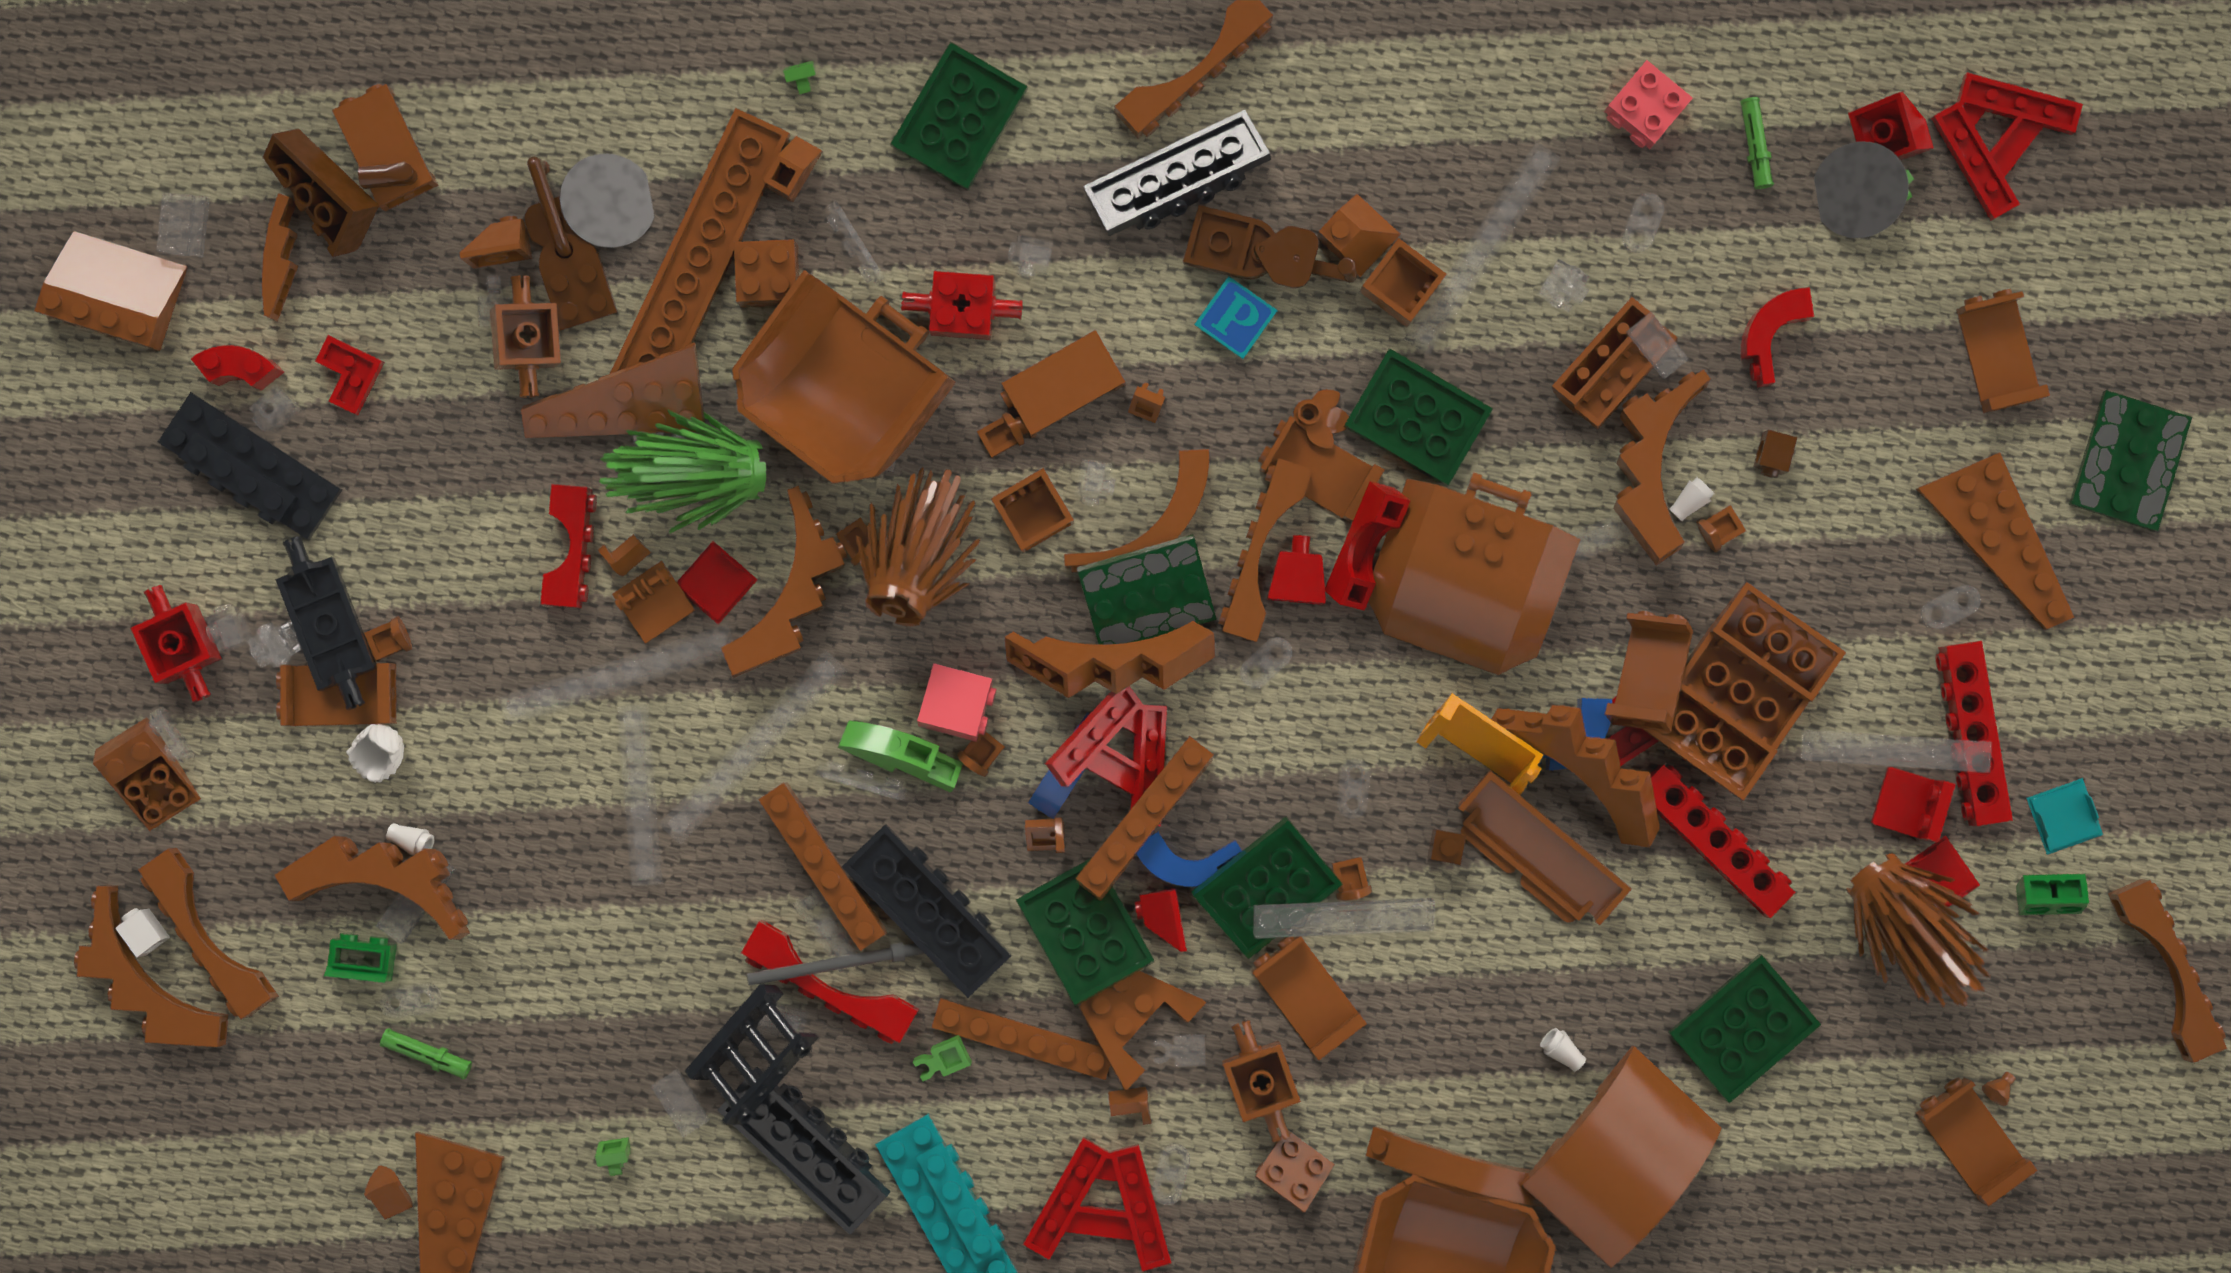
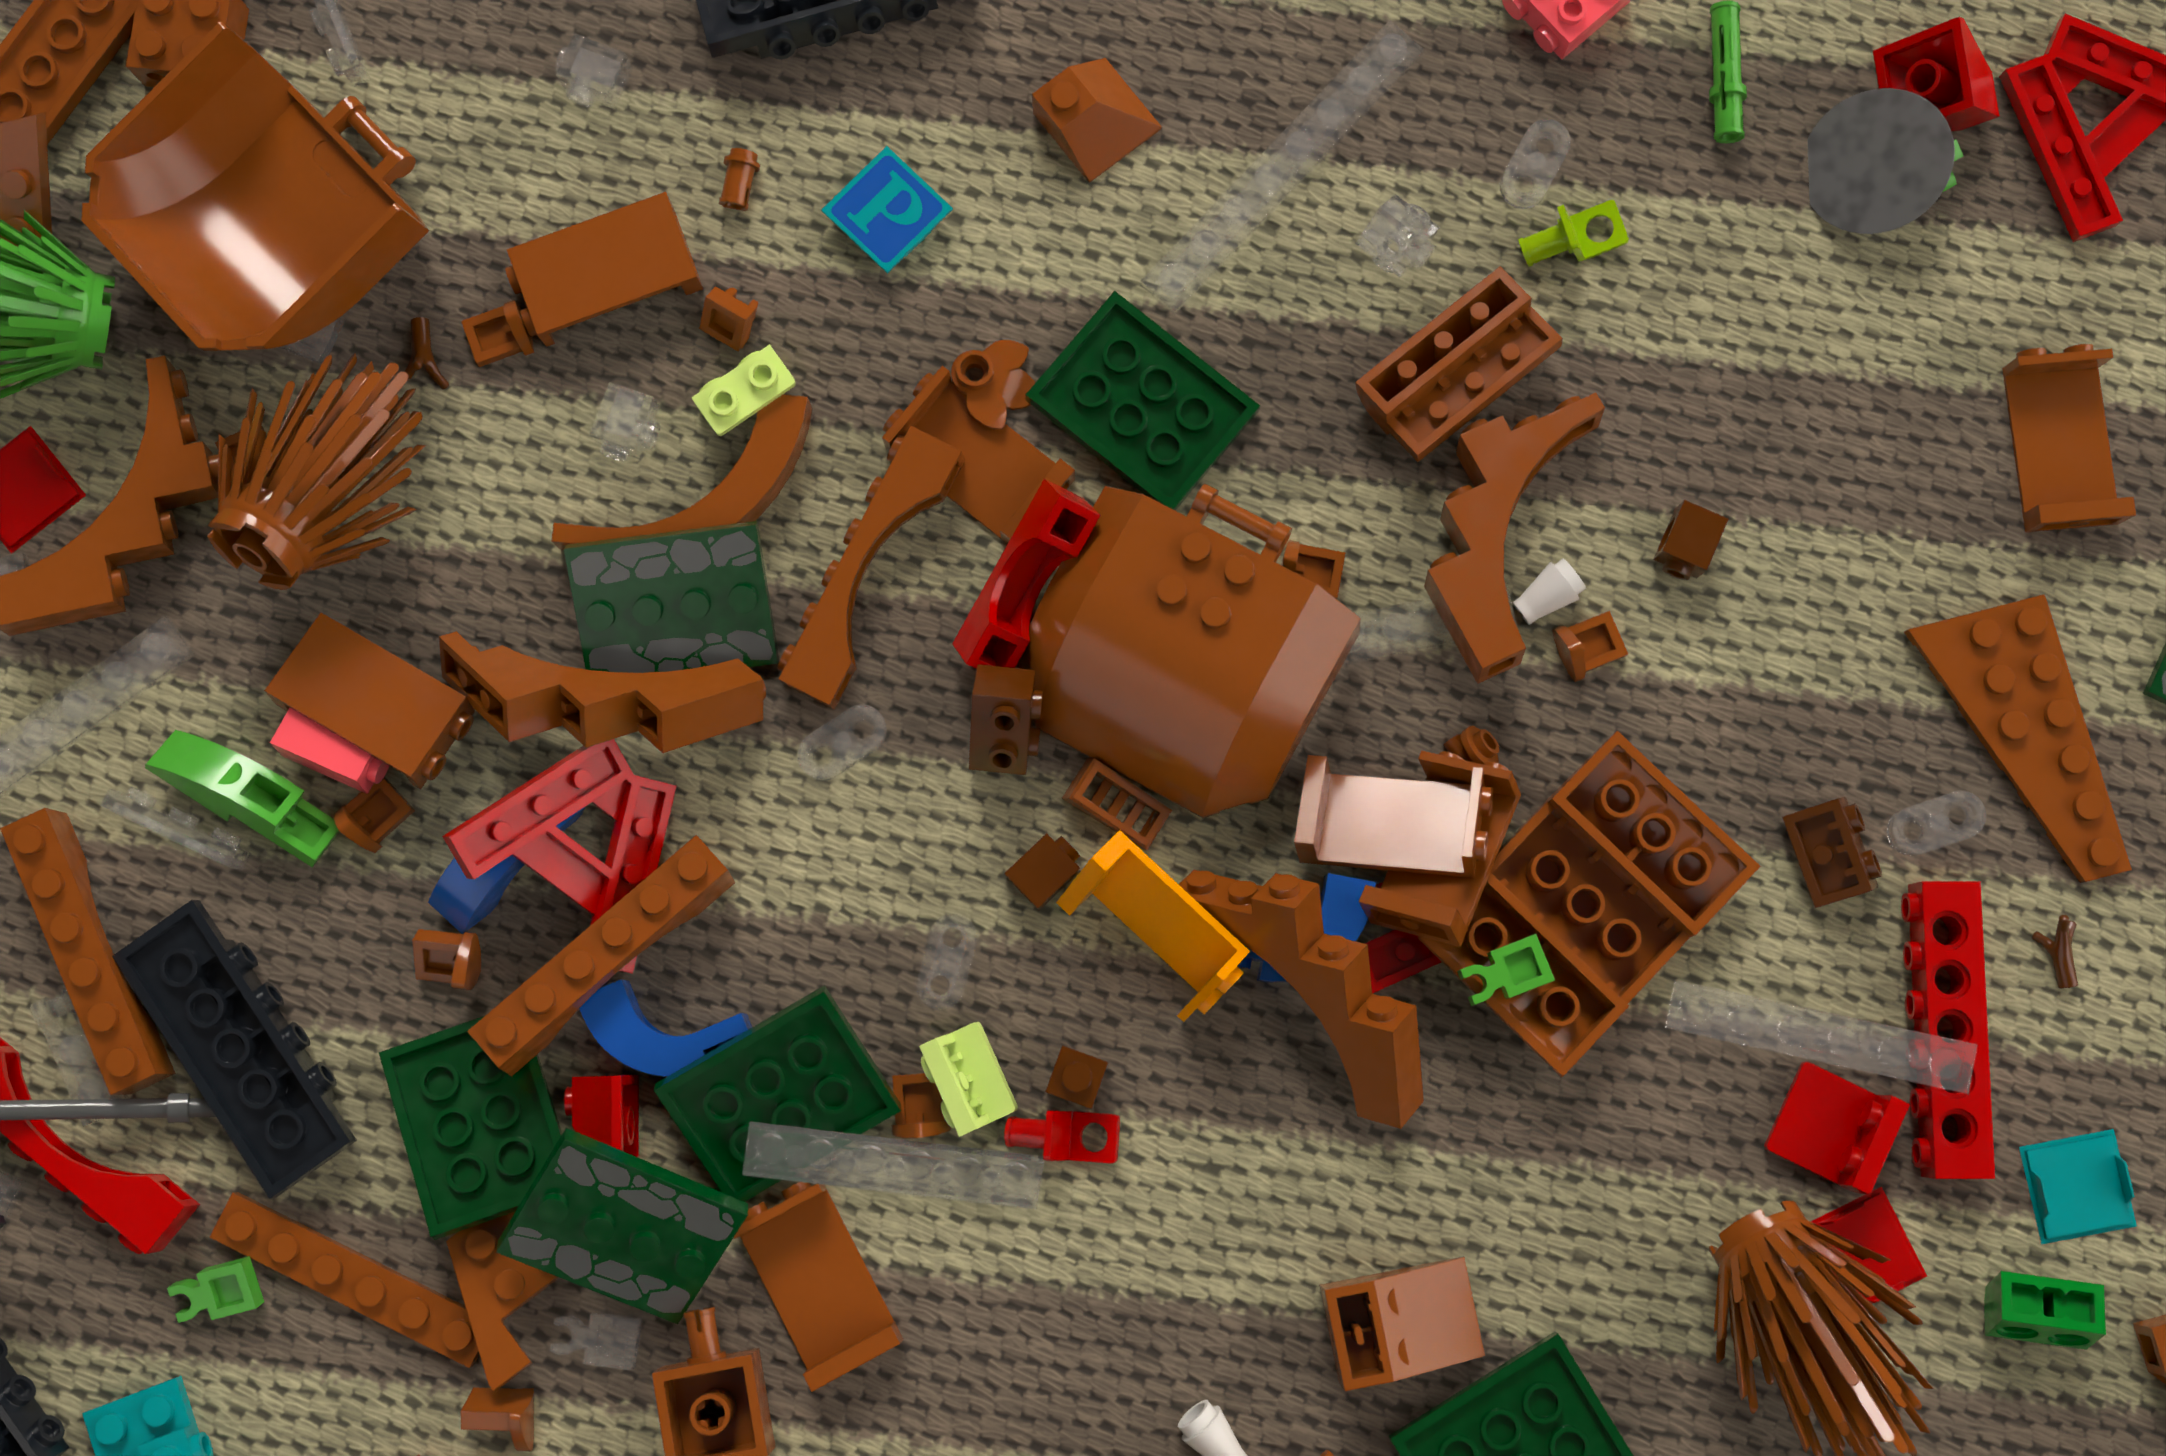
camera: 10 degrees right, 5 degrees down
red brick [901,271,1023,340] -> none
dark orange piece [991,468,1074,553] -> none
reddish brown plate [1183,205,1357,288] -> none
red torso [1267,535,1326,605] -> none
dark orange piece [1359,238,1447,327] -> none
dark orange slope [1458,770,1632,926] -> none
clear plate [1626,312,1689,379] -> none
red brick [1650,765,1796,919] -> none
red arch [1741,287,1814,388] -> none
none -> dark orange panel [264,613,475,790]
none -> reddish brown bar [404,317,449,390]
none -> dark green plate [496,1128,748,1324]
none -> yellowish green bracket [692,344,796,436]
none -> dark orange pin [719,148,760,211]
none -> yellowish green bracket [919,1022,1018,1137]
none -> reddish brown brick [969,664,1043,775]
none -> reddish brown brick [1004,833,1081,911]
none -> red bracket [1004,1110,1120,1164]
none -> dark orange slope [1062,758,1172,851]
none -> dark orange tile [1281,540,1346,599]
none -> panel [1294,755,1493,878]
none -> dark orange slope [1319,1257,1485,1391]
none -> dark orange plate [1443,726,1500,764]
none -> bright green plate [1457,934,1555,1006]
none -> lime bracket [1518,200,1629,267]
none -> reddish brown bracket [1782,797,1882,908]
none -> reddish brown bar [2032,915,2078,989]

